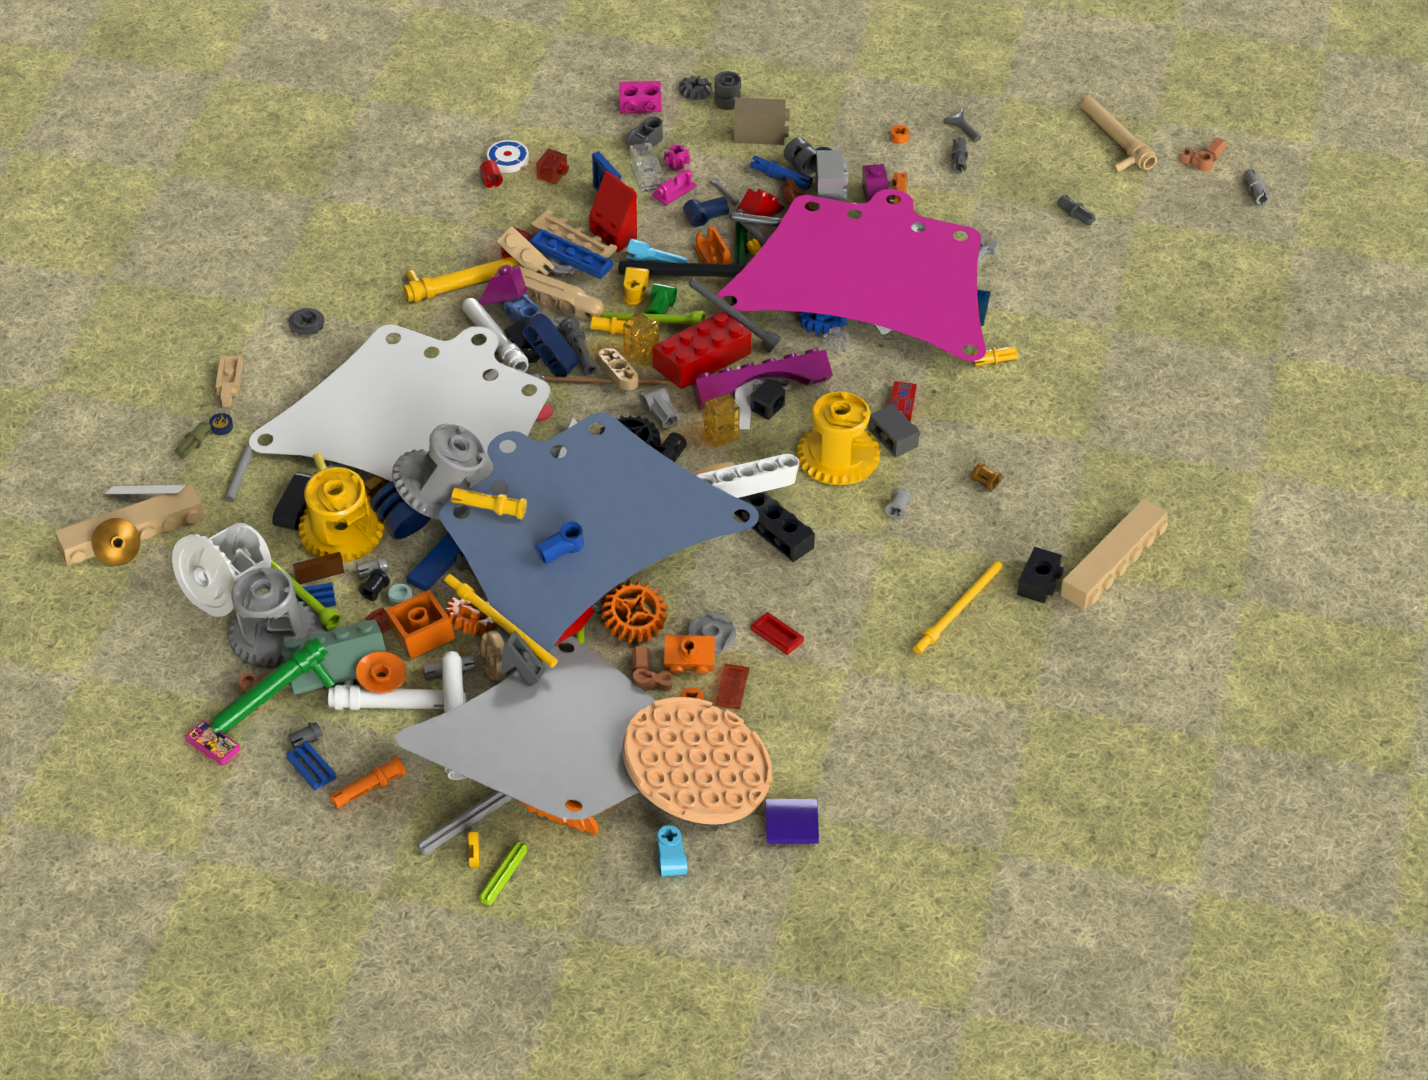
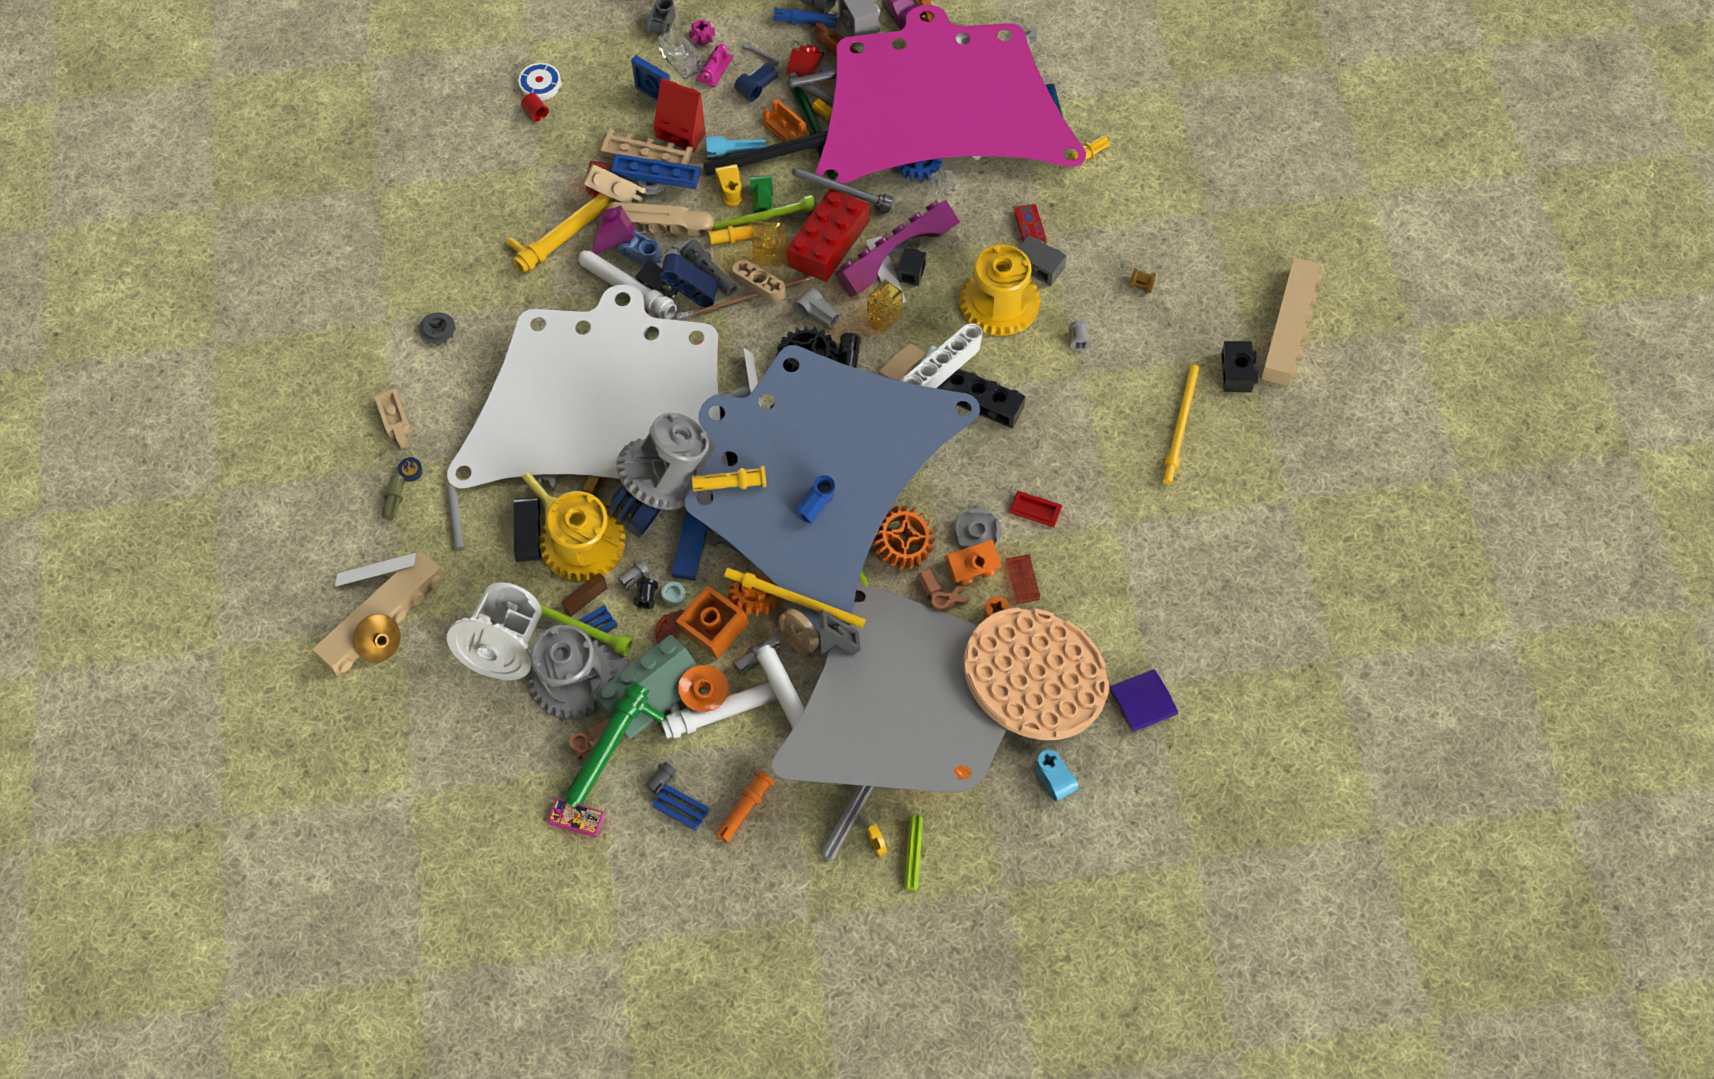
camera: 20 degrees left, 15 degrees up
clear red brick [536,148,569,185] -> none

